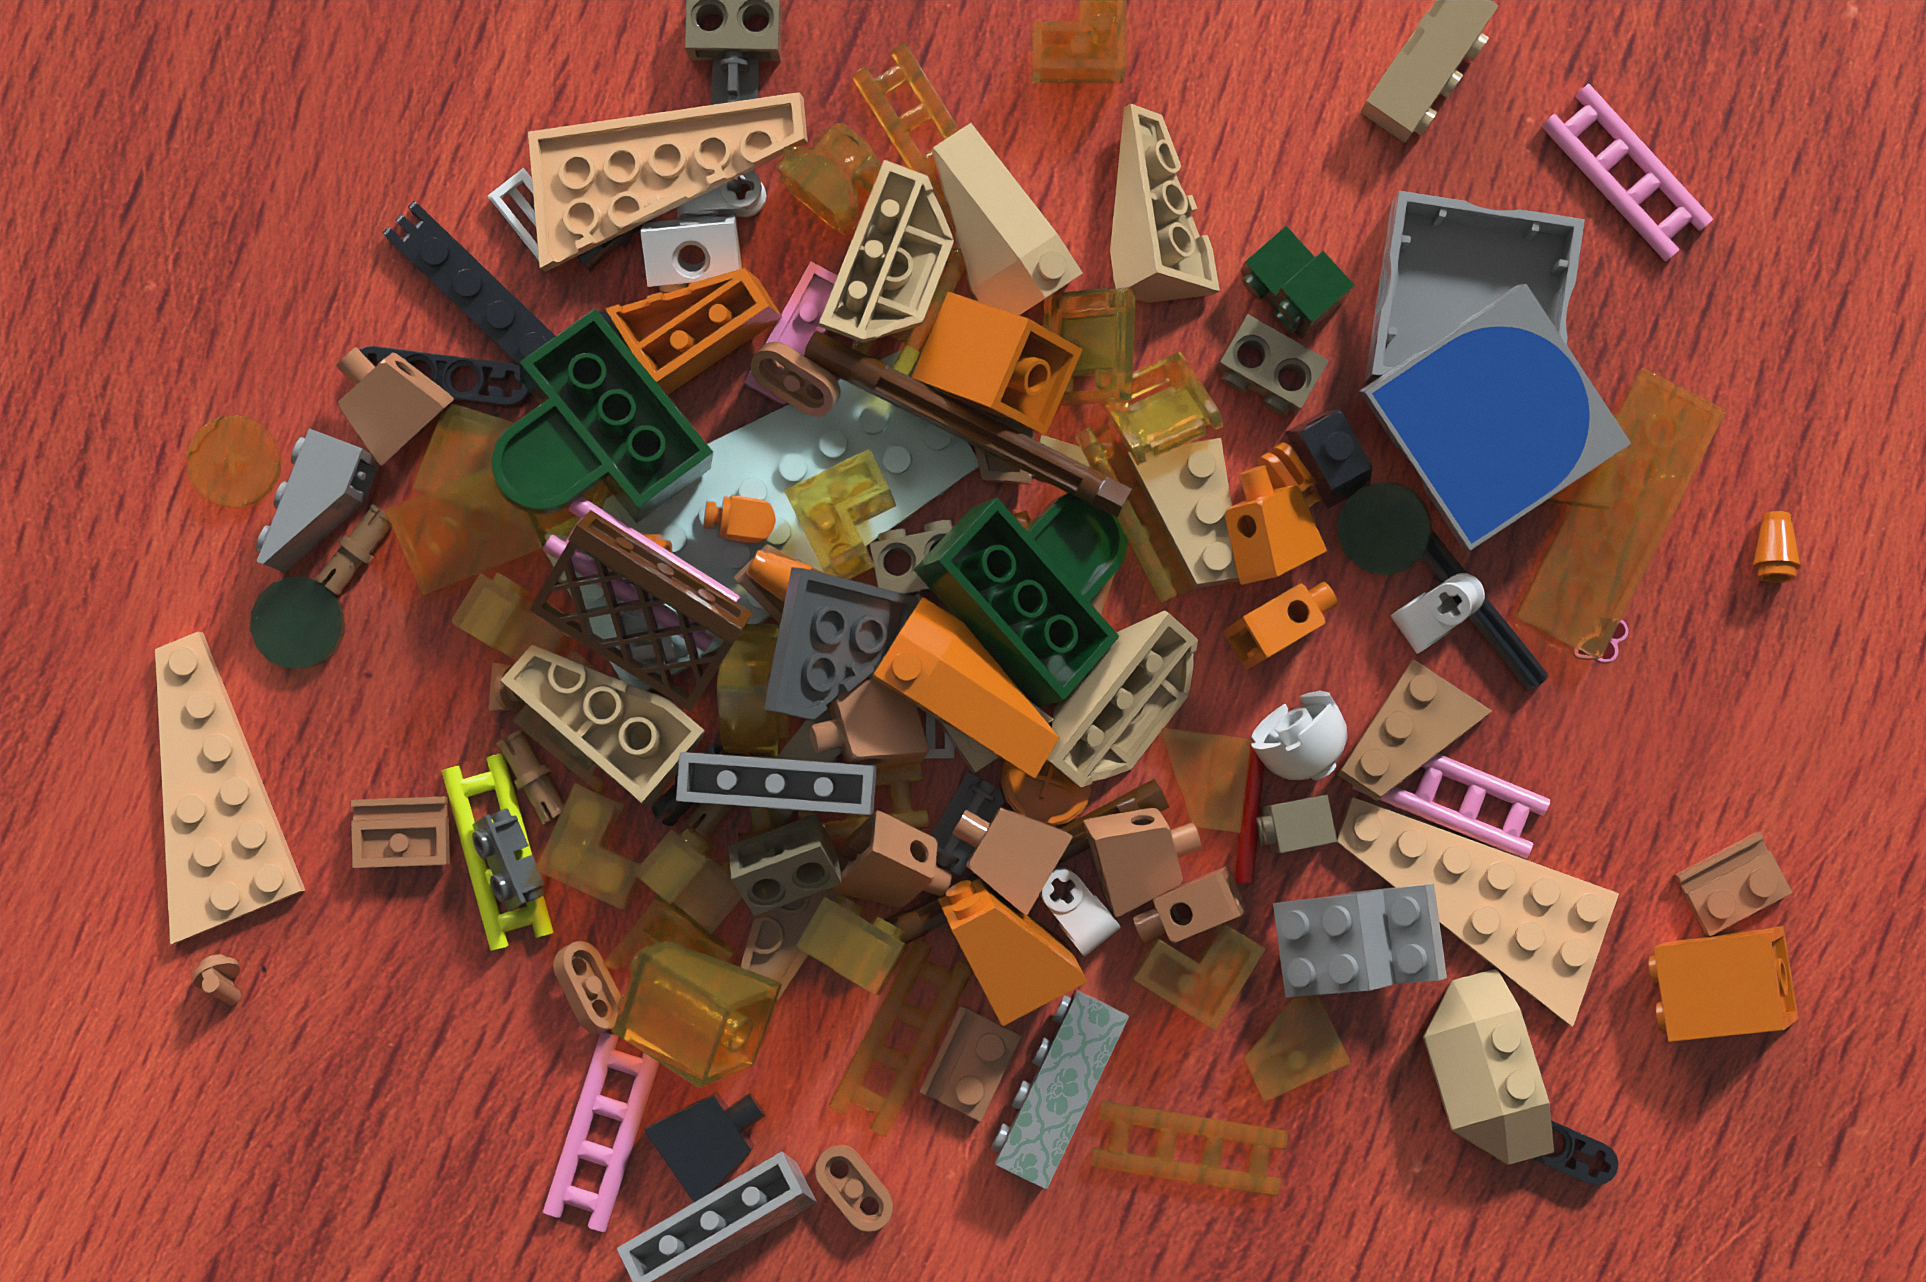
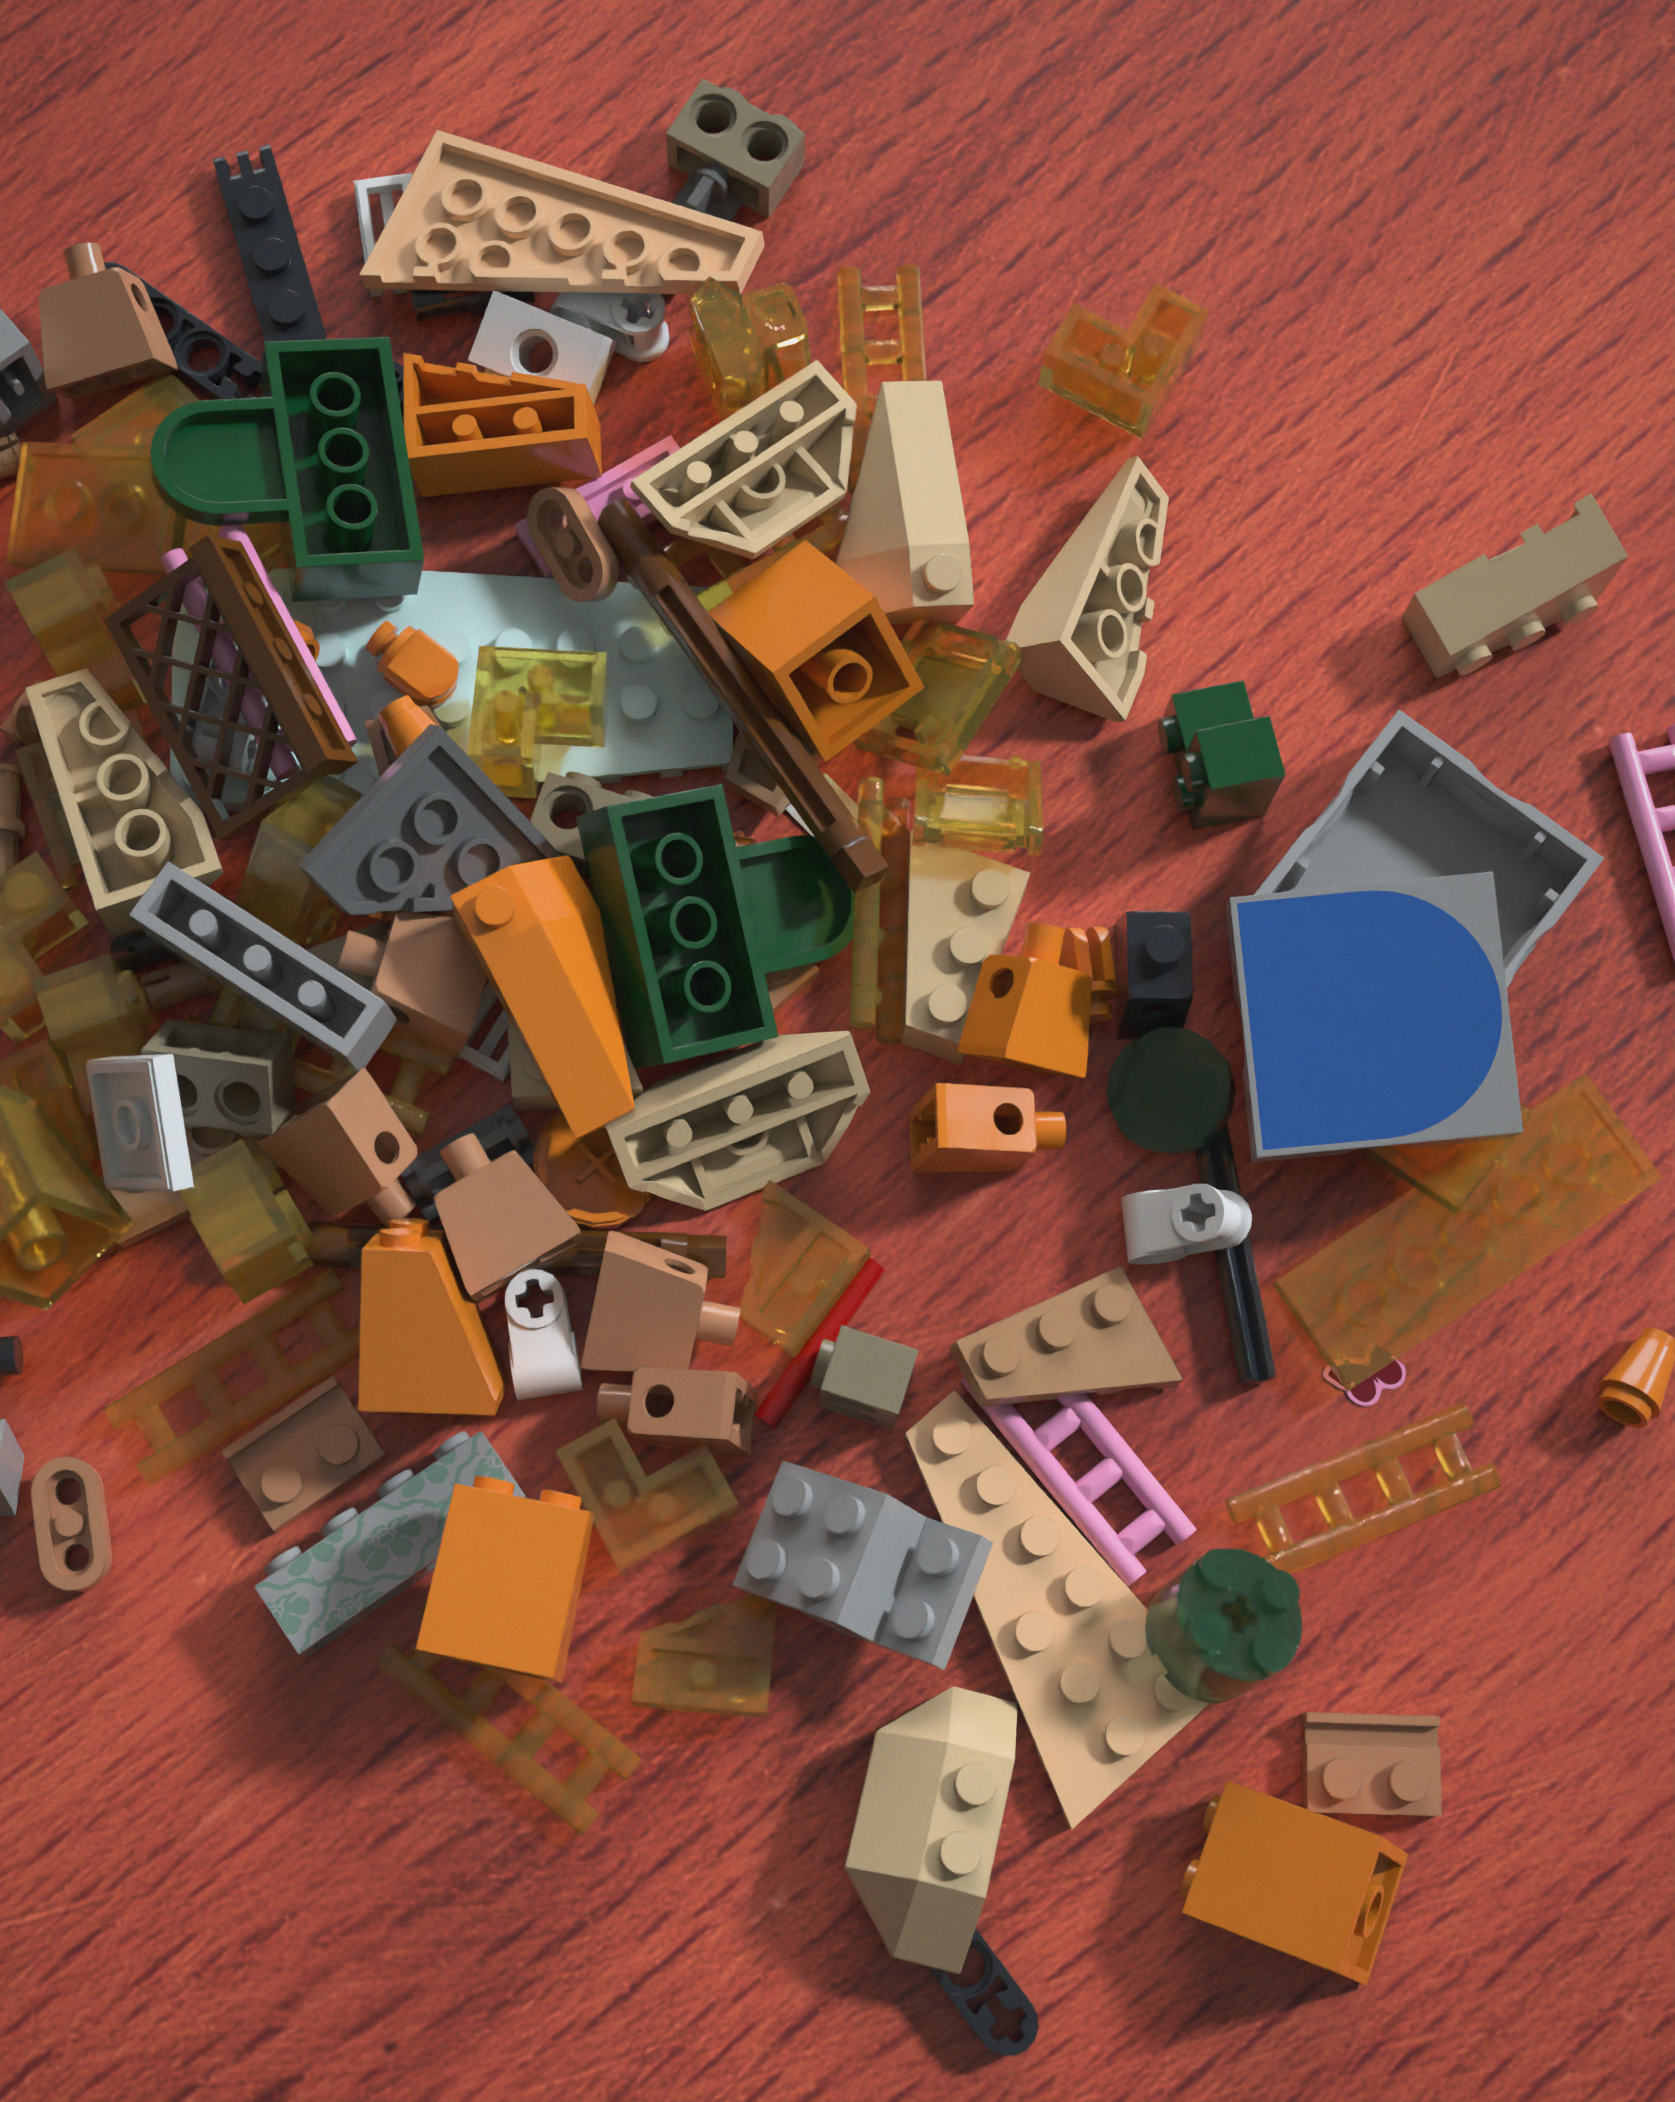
camera: 20 degrees right, 10 degrees down
dark tan brick [1216,314,1329,416] -> none
white cylinder [1251,691,1348,780] -> none
none -> white tile [86,1054,194,1191]
none -> orange slope [416,1476,594,1684]
none -> clear green brick [1145,1548,1302,1703]
none -> clear yellow bar [1225,1402,1501,1586]

